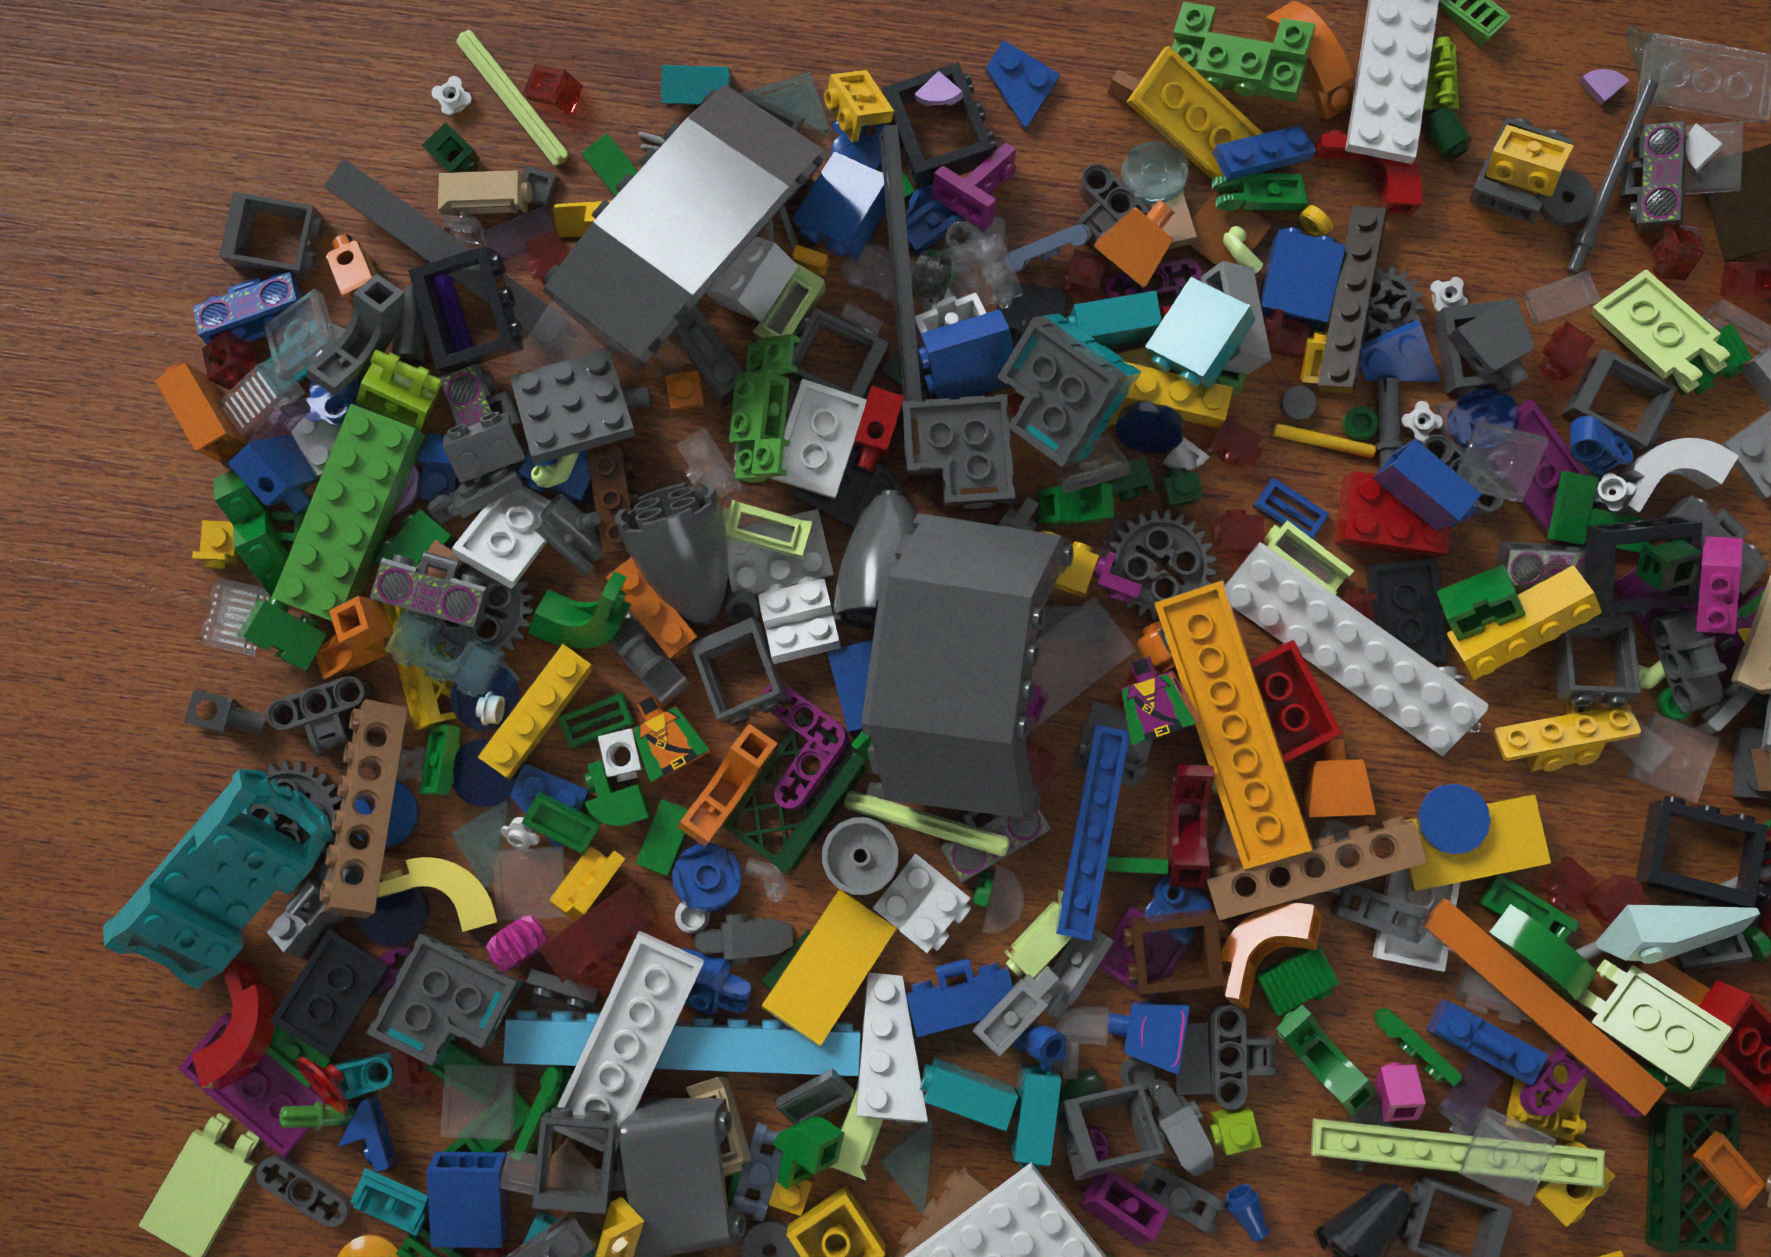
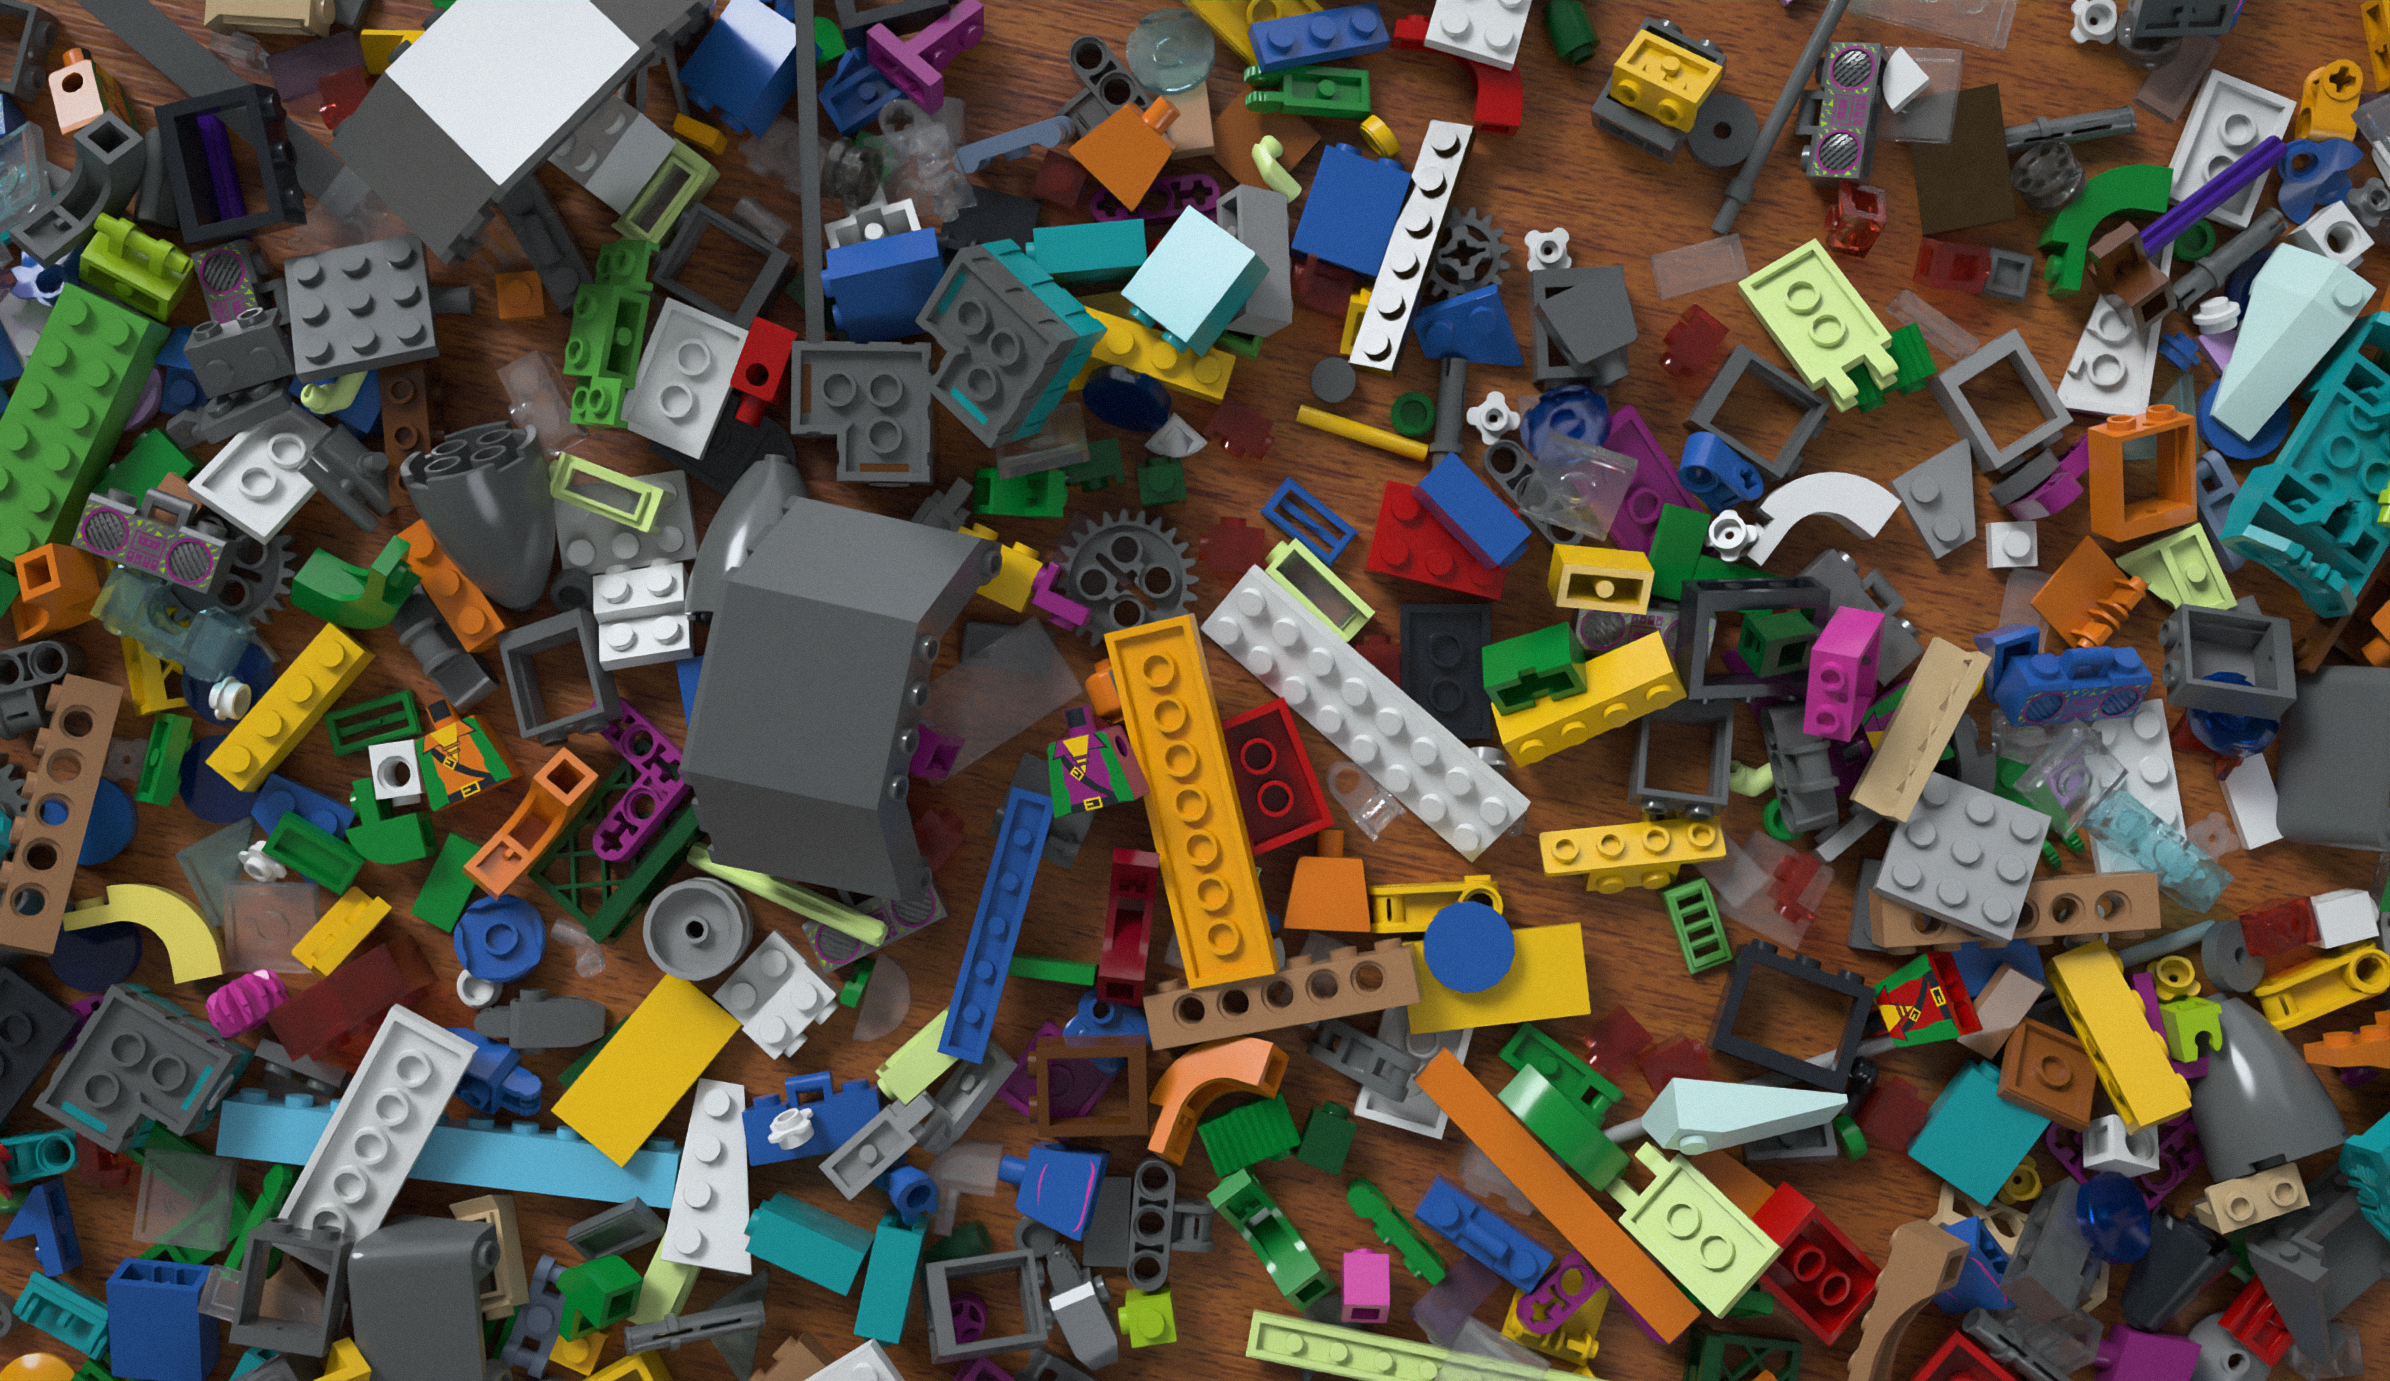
camera: 10 degrees right, 5 degrees up
none -> dark grey pin [623,1299,766,1357]
none -> white plate [768,1108,814,1150]
none -> dark green brick [1295,1100,1358,1176]
none -> clear piece [1324,759,1407,843]
none -> yellow piece [1367,874,1503,933]
none -> yellow brick [1547,544,1655,615]
none -> bright green slope [1658,874,1733,974]
none -> clear red bracket [1766,850,1822,925]

